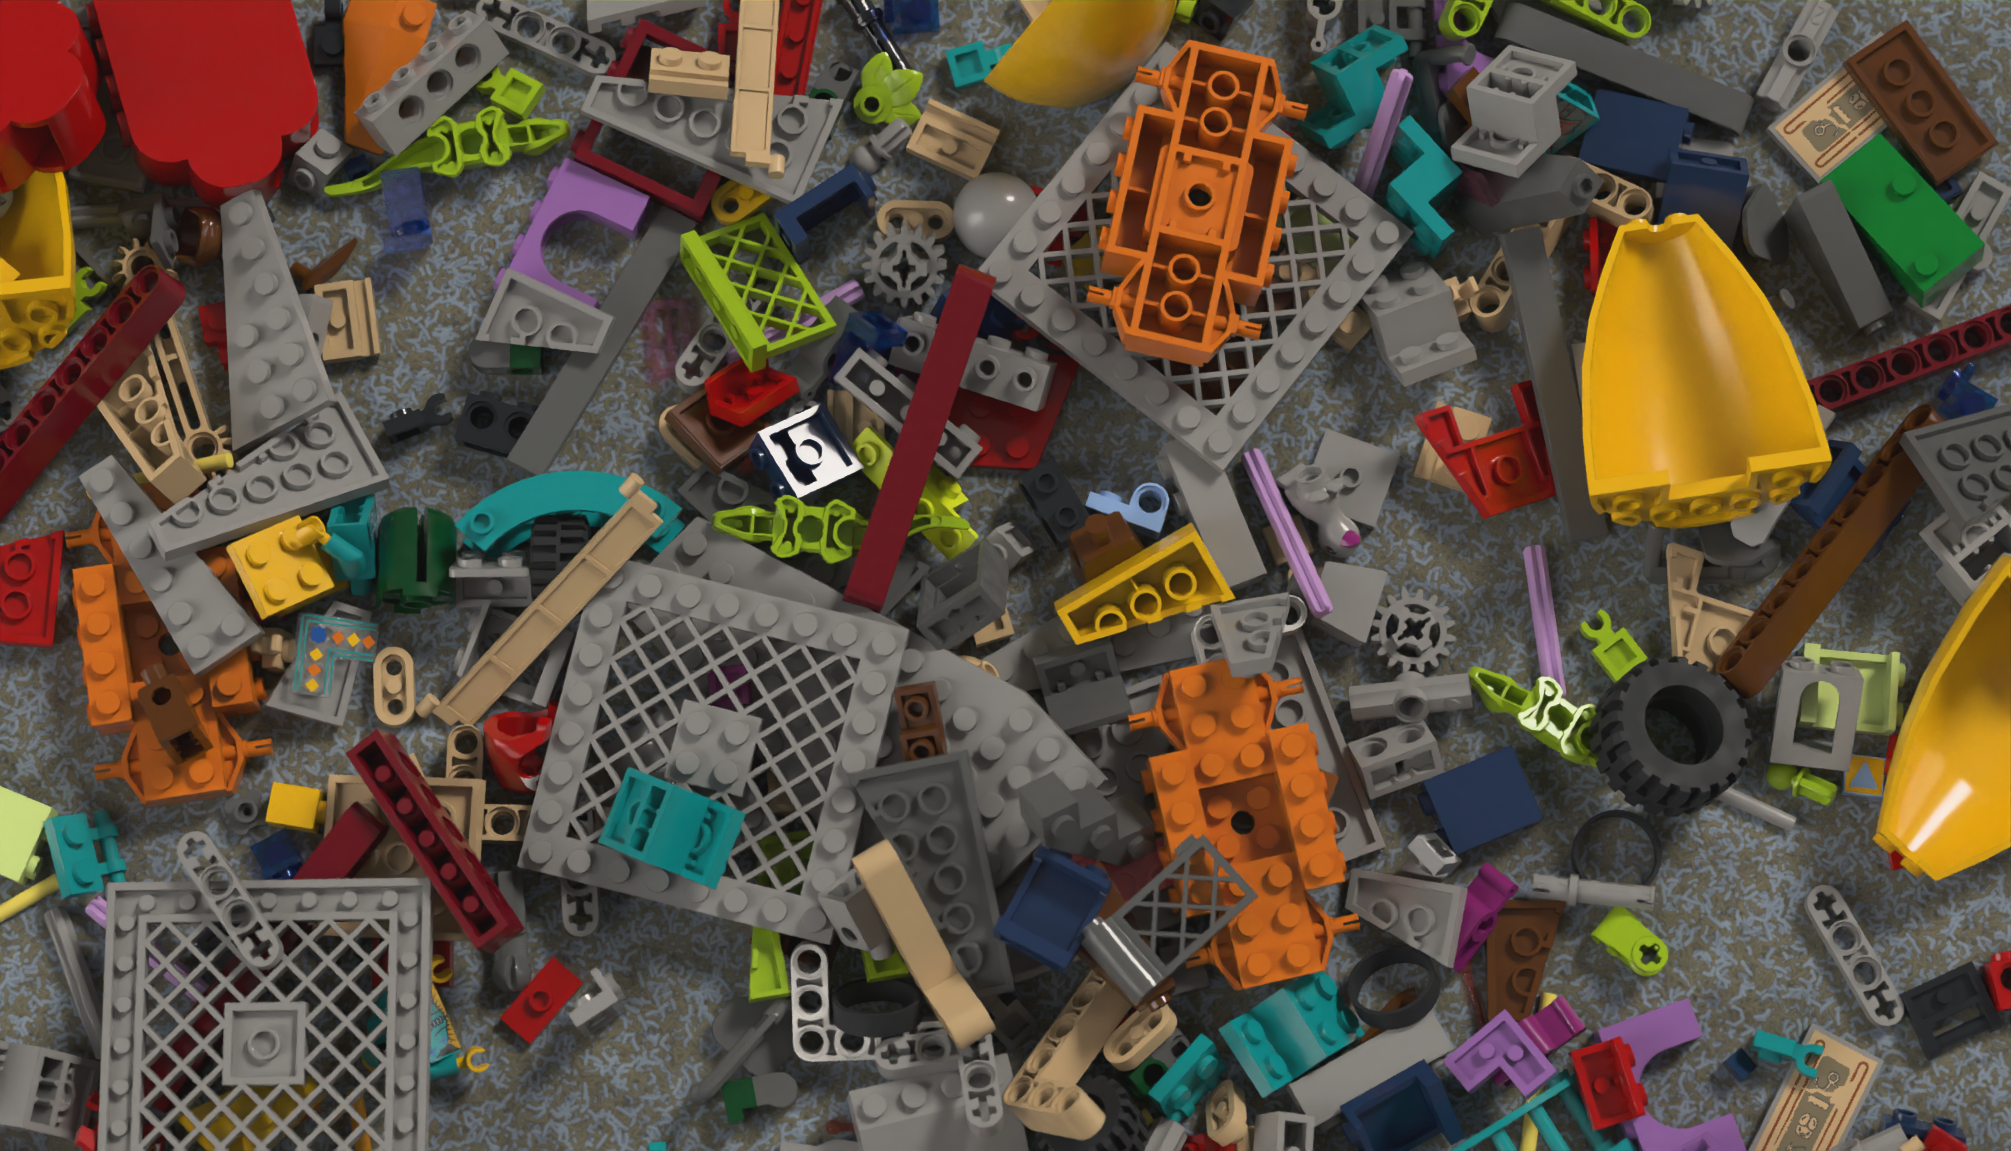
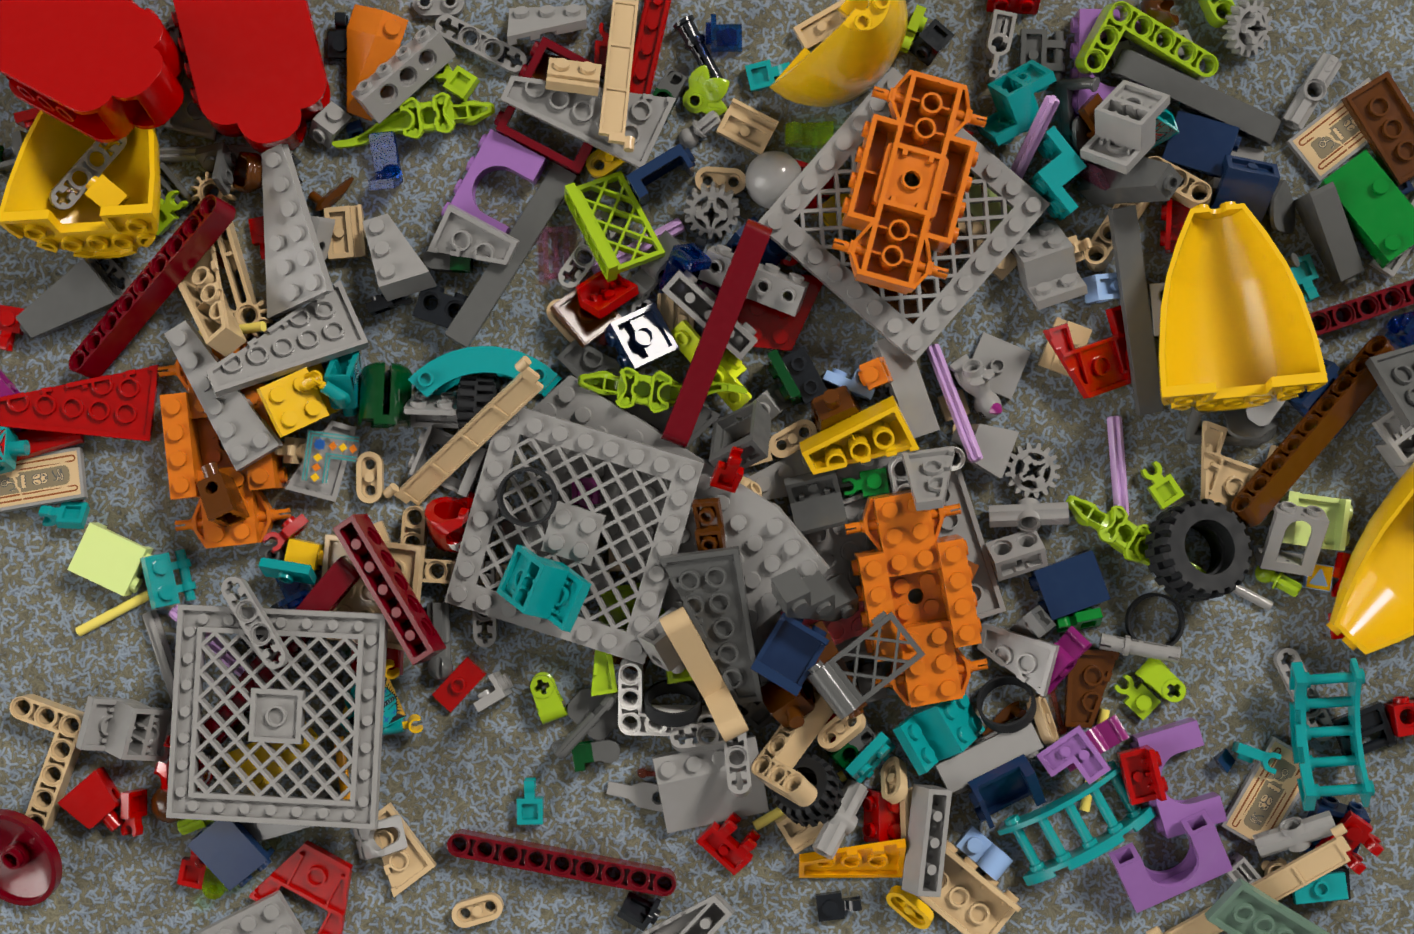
camera: 10 degrees right, 10 degrees up
none -> teal plate [258,557,317,585]
none -> red plate [262,514,309,554]
none -> light grey wedge [363,213,437,301]
none -> black tyre [497,467,558,527]
none -> lime piece [530,672,568,725]
none -> red plate [710,446,744,493]
none -> reddish brown torso [762,680,815,729]
none -> dark green plate [766,349,802,406]
none -> tan plate [769,419,817,458]
none -> clear neon green leg [785,121,834,149]
none -> green plate [842,468,889,499]
none -> orange brick [858,356,894,391]
none -> tan plate [1027,694,1059,746]
none -> green plate [1055,607,1103,633]
none -> light blue plate [1082,273,1120,304]
none -> lime plate [1113,674,1161,720]
none -> teal fence [1289,658,1375,811]
none -> teal plate [1290,254,1319,303]

